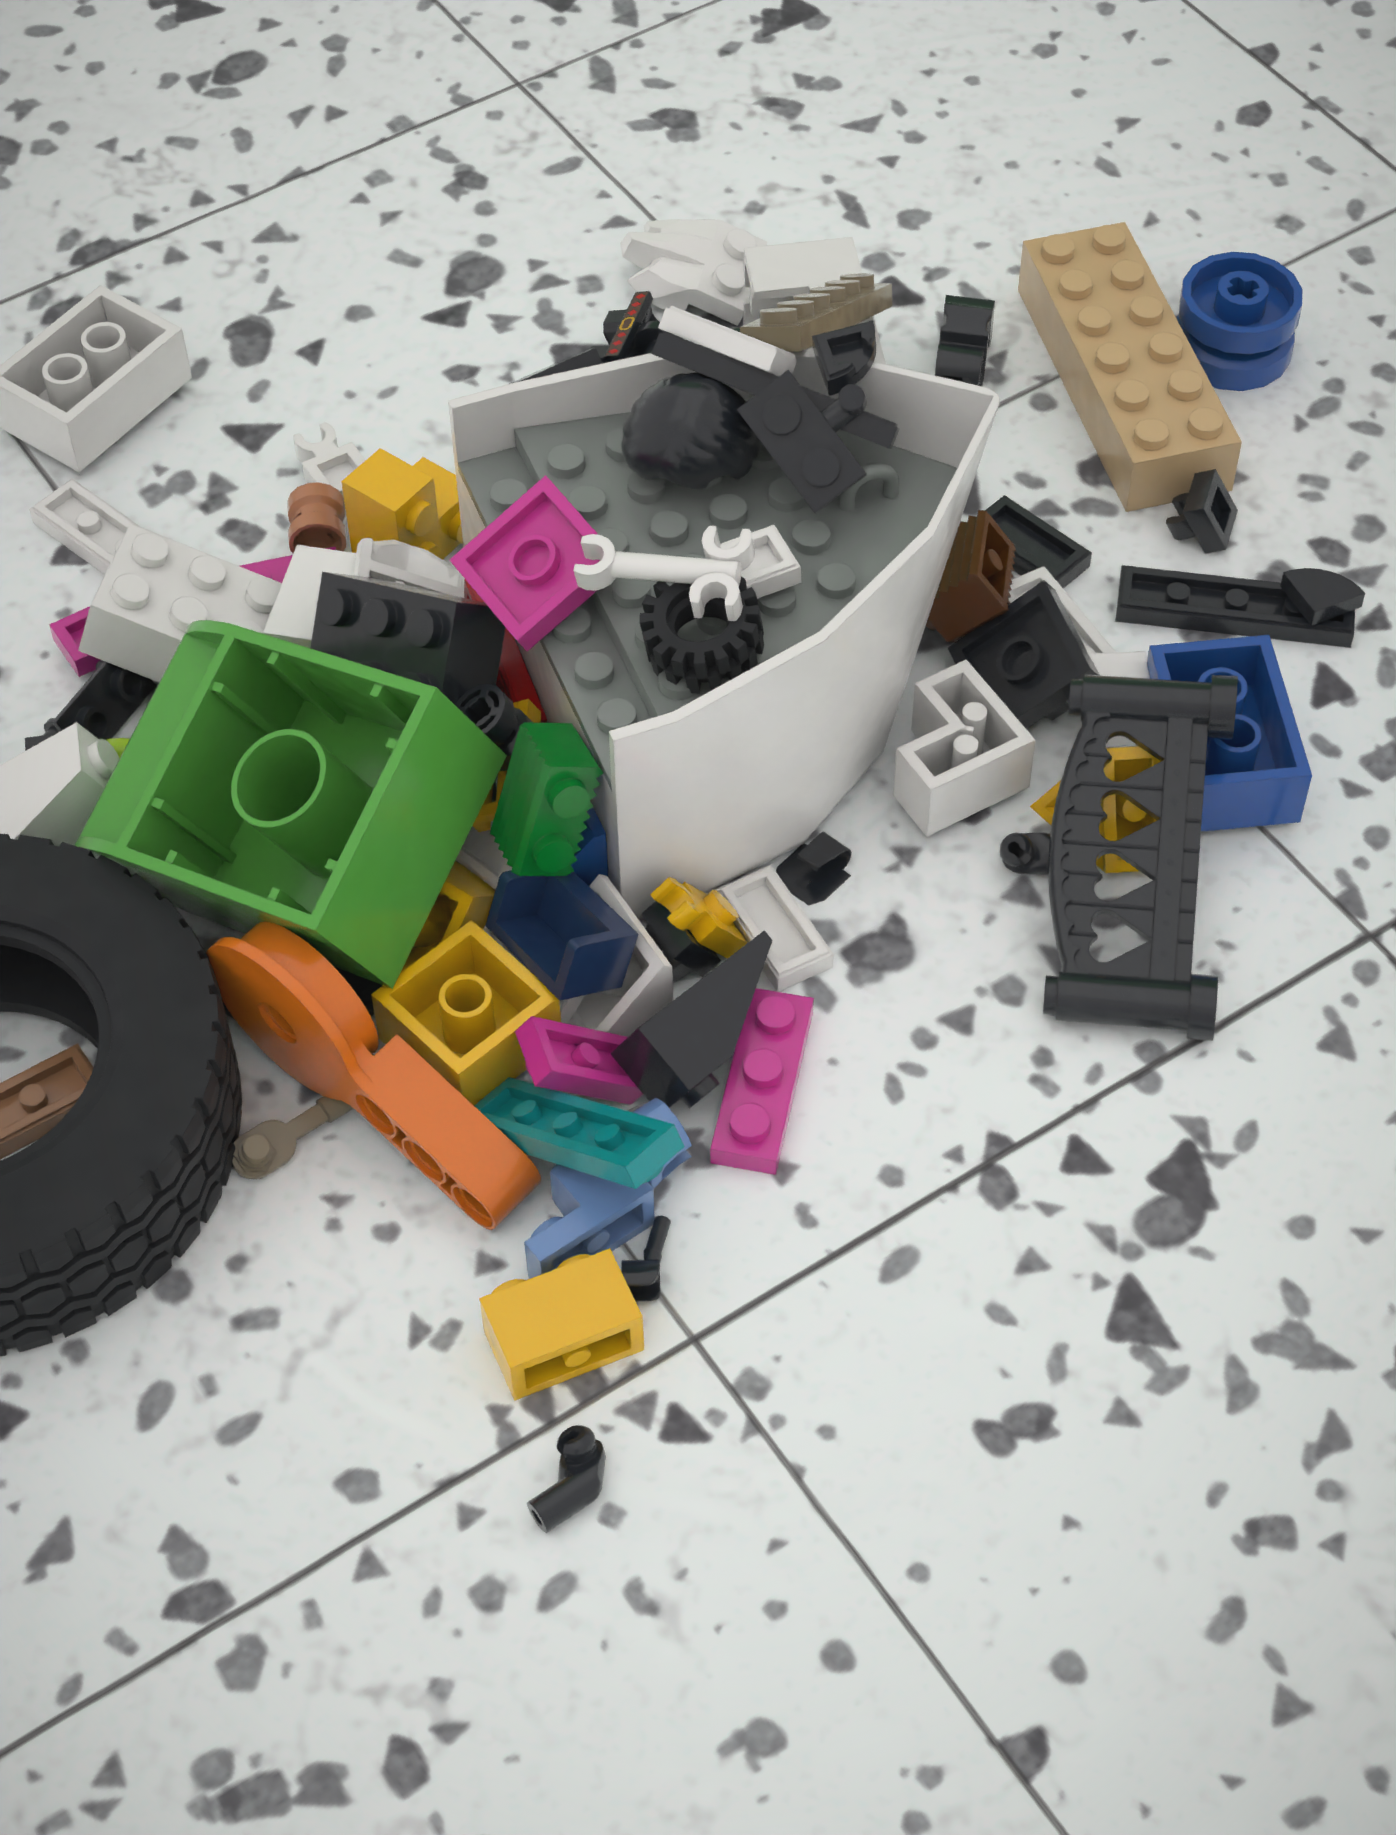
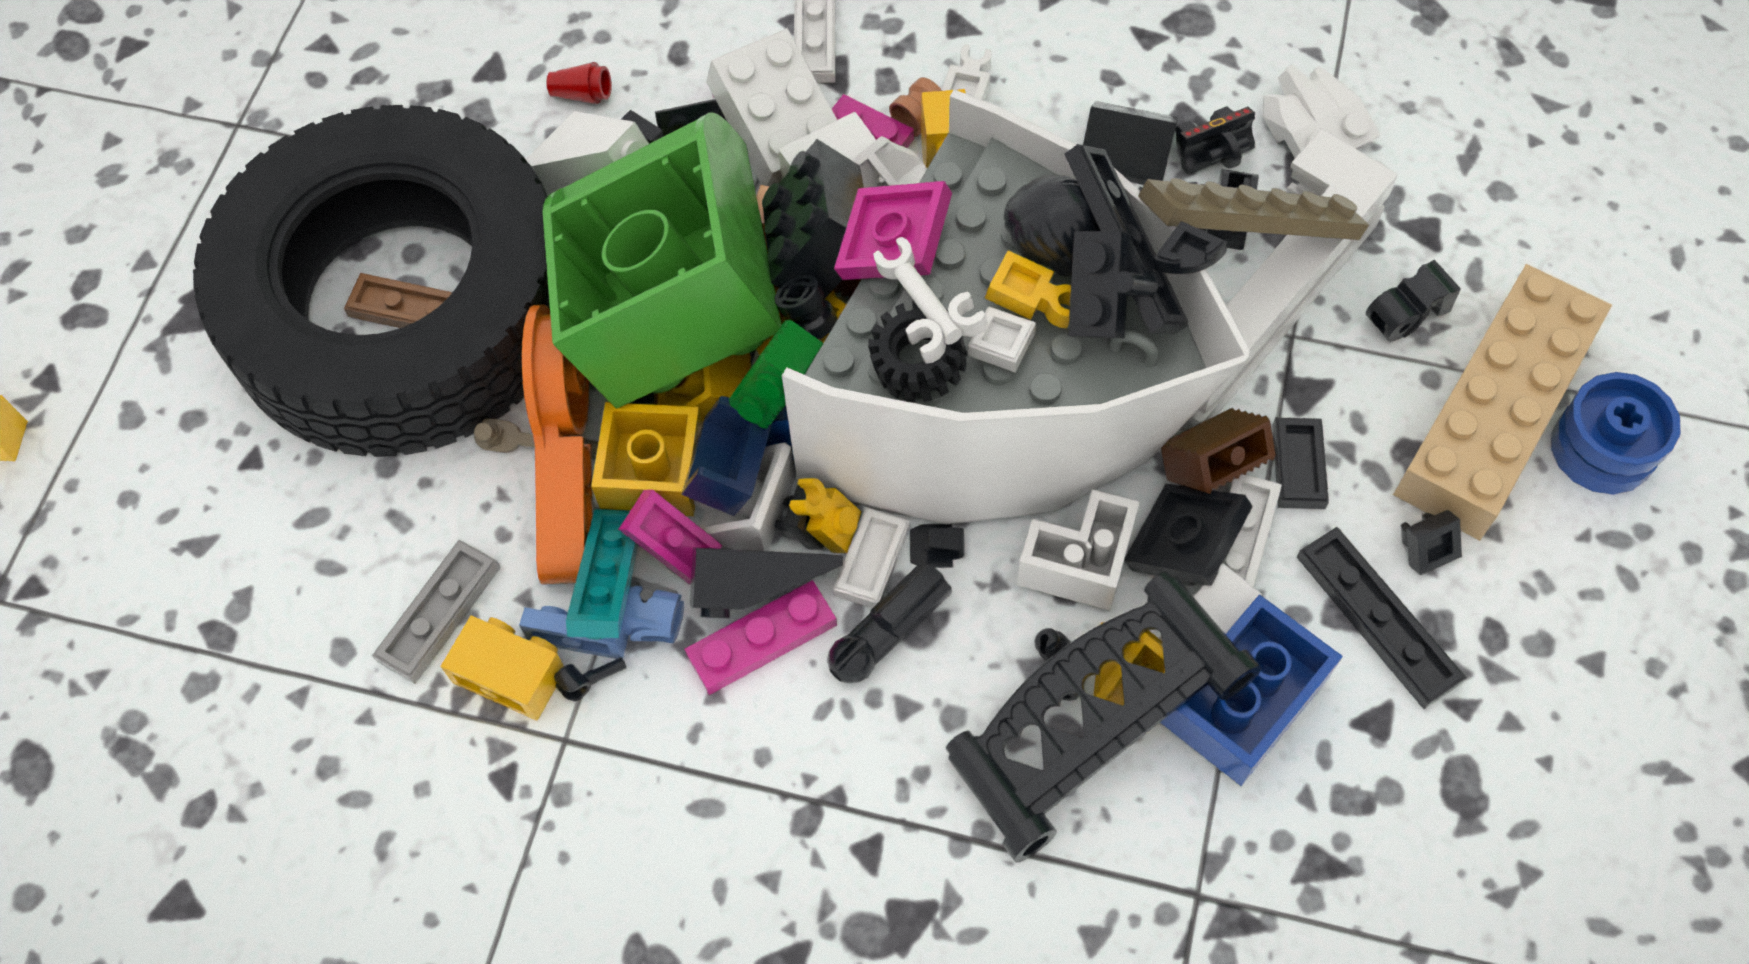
camera: 50 degrees right, 10 degrees up
black arm [527,1425,606,1533] -> none
white tile [658,305,798,376] -> none
black tile [1280,568,1365,626] -> none
none -> light grey tile [372,540,501,684]
none -> black piece [827,561,952,684]
none -> yellow plate [985,250,1071,328]

